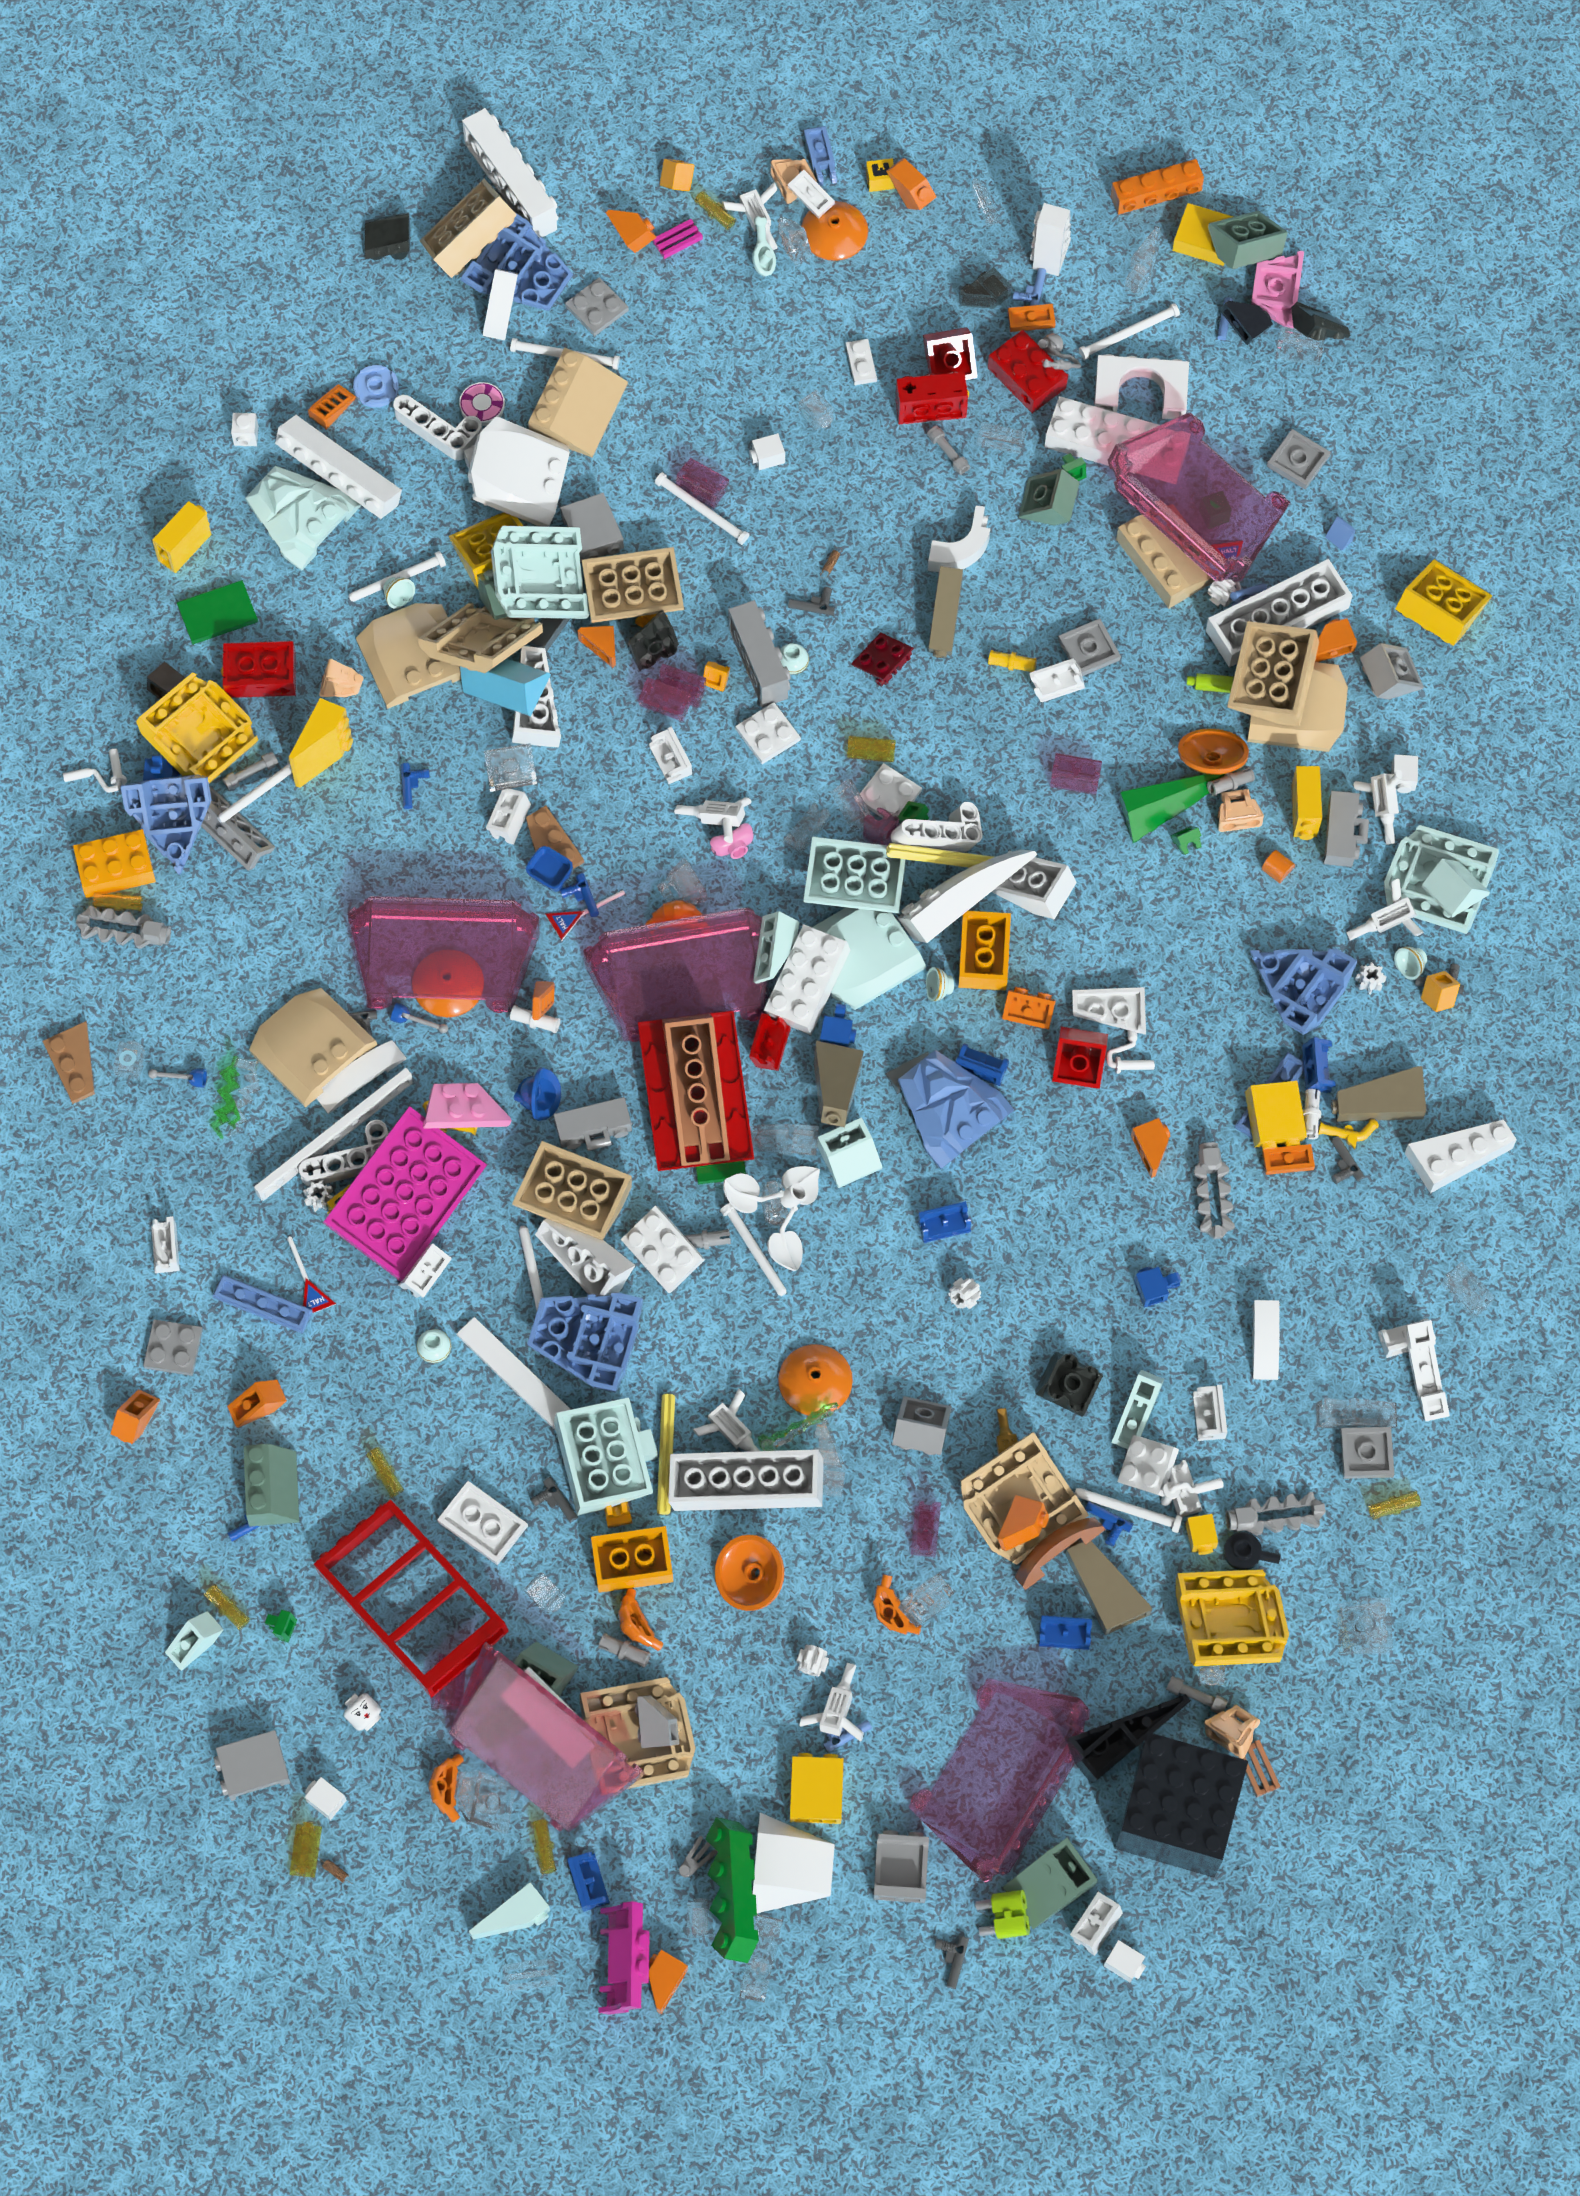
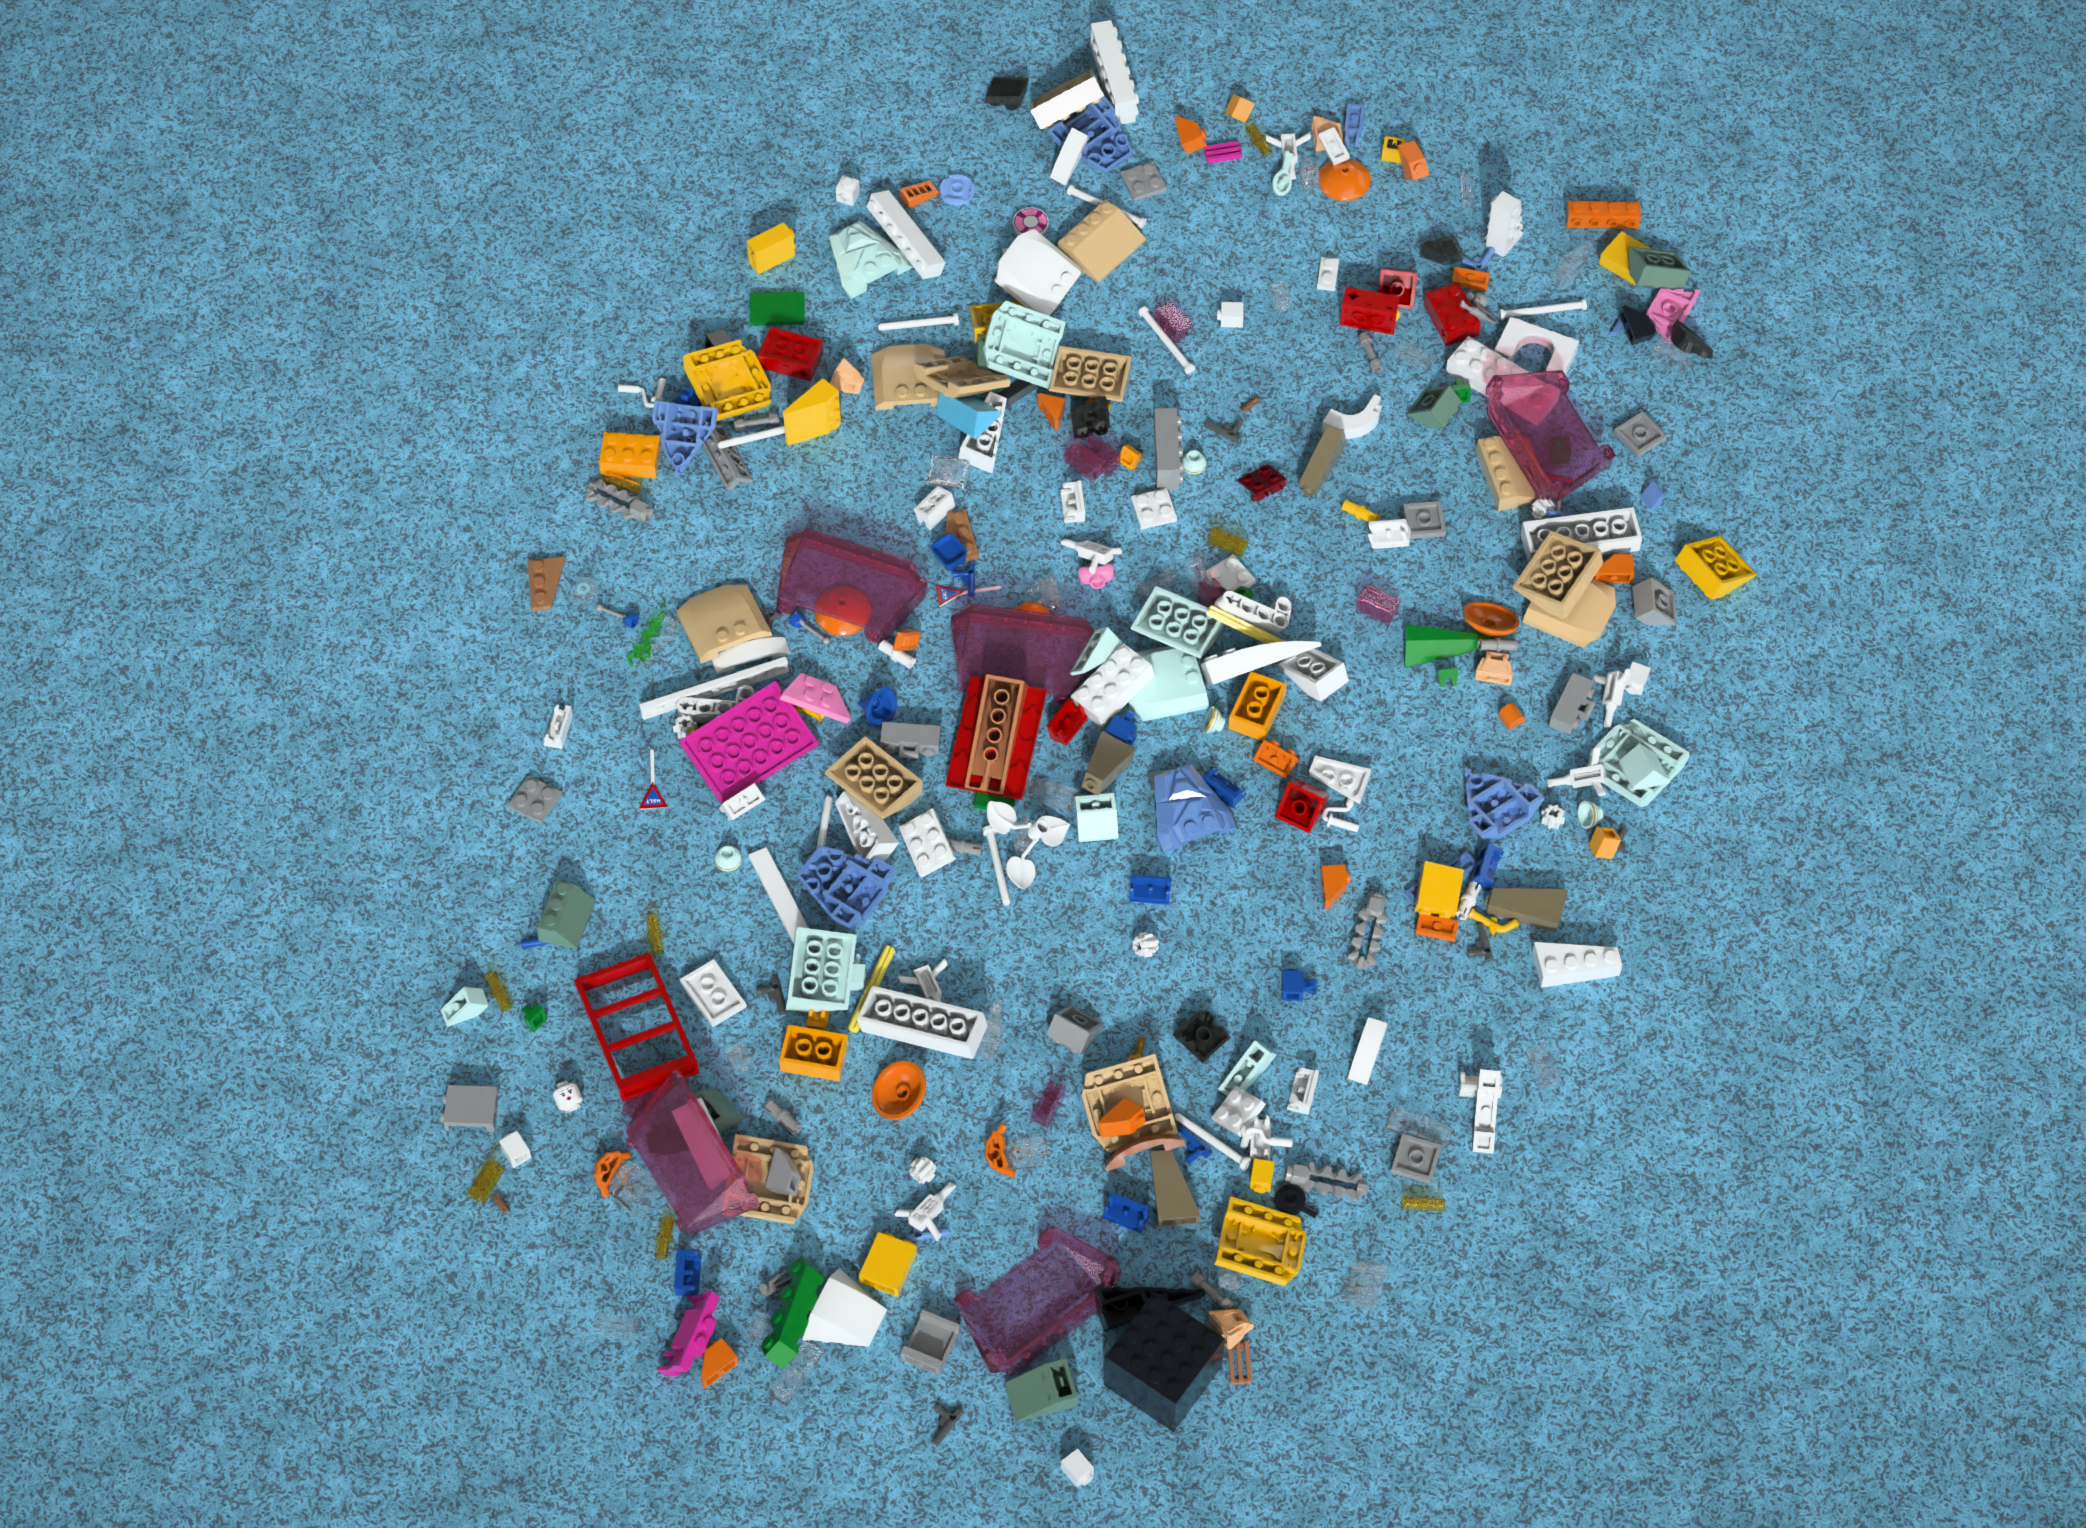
camera: 20 degrees right, 10 degrees down
orange slope [110,1389,160,1444] -> none
medium blue tile [213,1275,313,1334] -> none
orange slope [227,1380,287,1428] -> none
light aqua piece [383,577,415,609] -> none
white beam [393,395,482,460] -> none
blue hose [401,763,430,809] -> none
light aqua slope [469,1883,550,1939] -> none
light grey panel [560,493,624,563] -> none
orange piece [618,1588,663,1651] -> none
piece [757,1402,839,1451] -> none
orange dish [778,1344,853,1416] -> none
lime piece [975,1890,1030,1939] -> none
white hinge [1070,1892,1123,1956] -> none
lime cylinder [1186,673,1234,693] -> none
yellow brick [1291,766,1322,840] -> none

